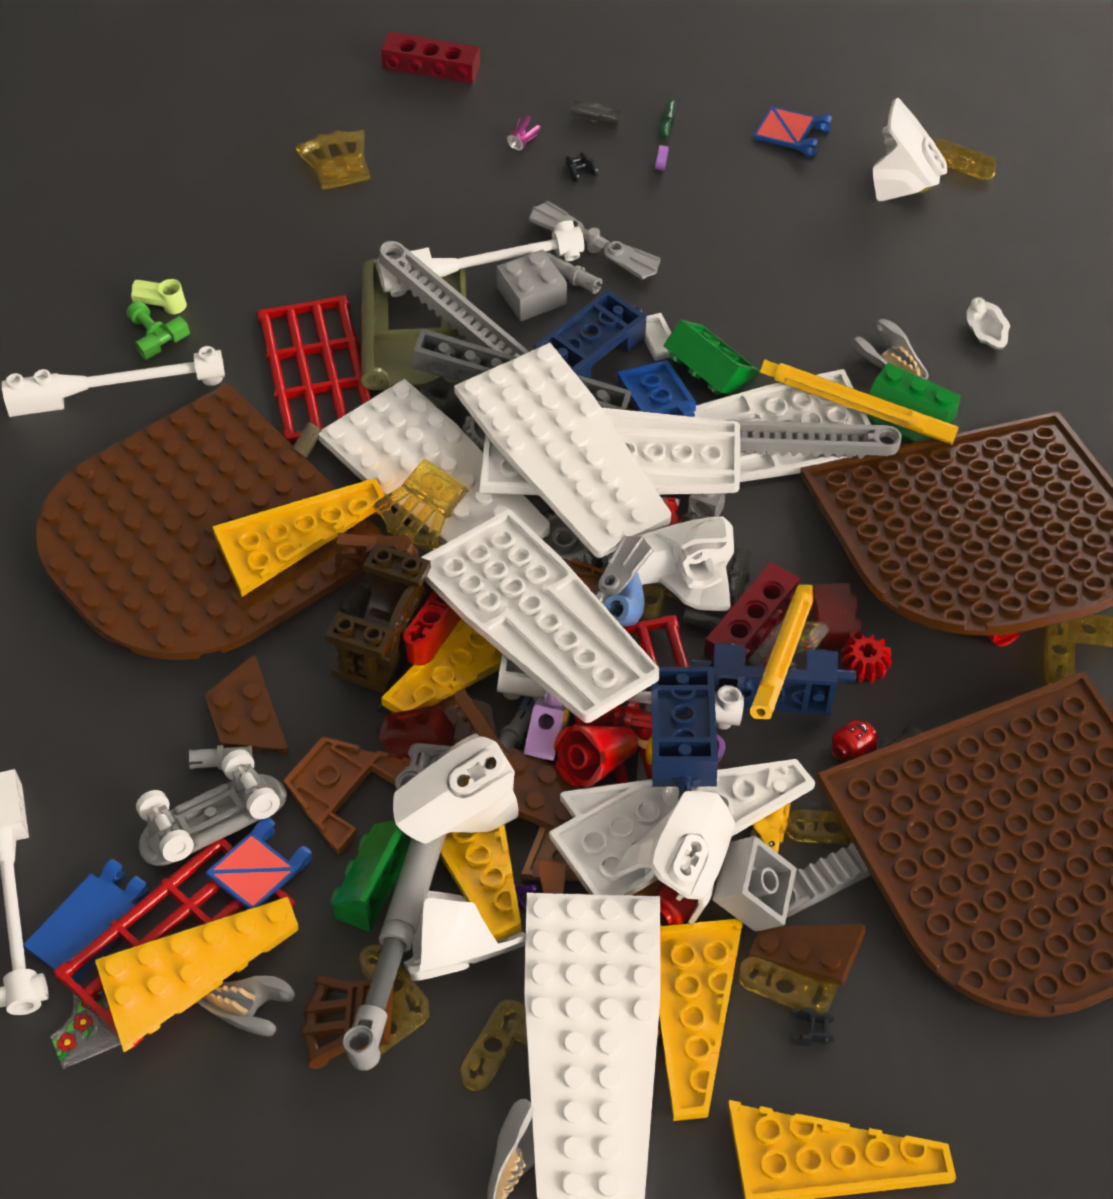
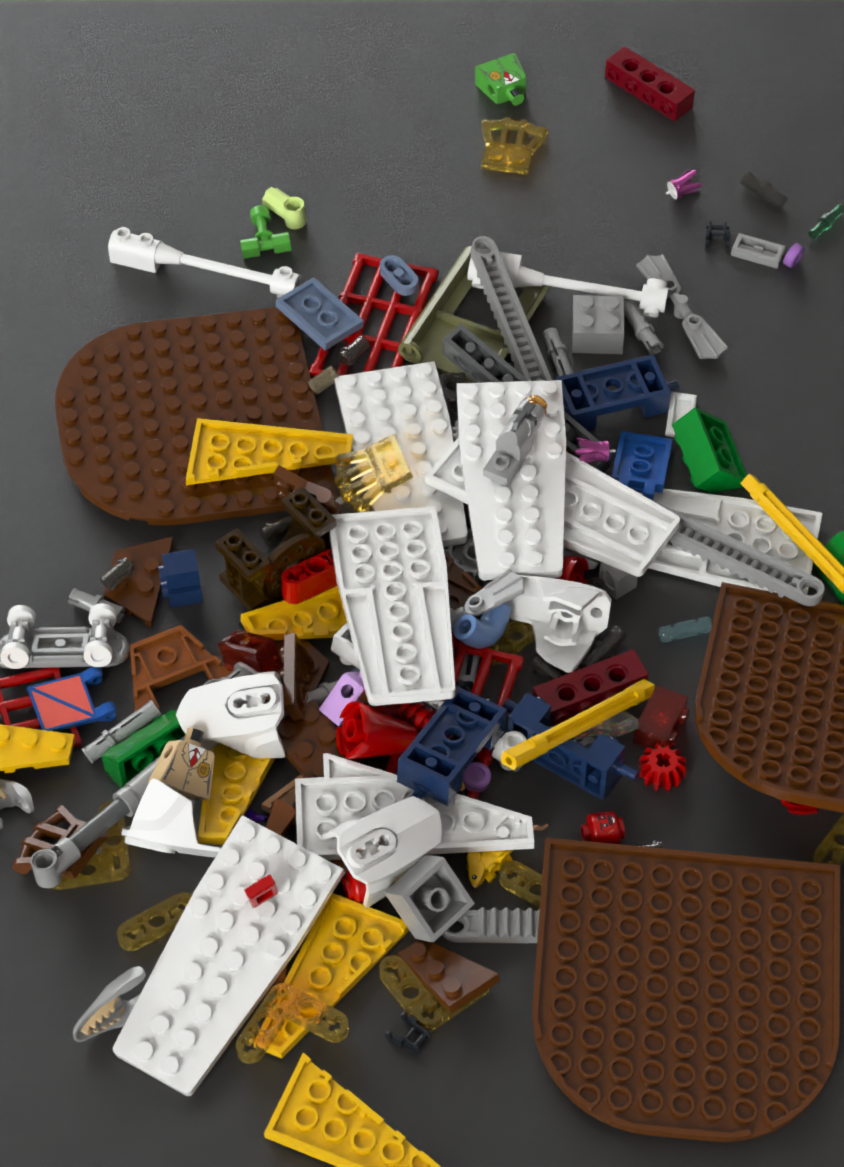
camera: 30 degrees right, 0 degrees up
none -> light grey pin [81,700,162,764]
none -> clear smoke pin [100,557,135,591]
none -> tan torso [148,728,215,801]
none -> dark blue brick [158,549,203,608]
none -> clear yellow beam [236,983,349,1064]
none -> red tile [244,874,279,908]
none -> sand blue plate [276,277,364,351]
none -> clear smoke pin [338,336,370,366]
none -> sand blue plate [380,255,418,296]
none -> bright green torso [475,53,526,105]
none -> light grey plate [483,395,547,485]
none -> light grey pin [542,328,573,376]
none -> flat silver piece [575,438,616,463]
none -> clear light blue axle [658,616,712,643]
none -> light grey tile [731,233,786,269]

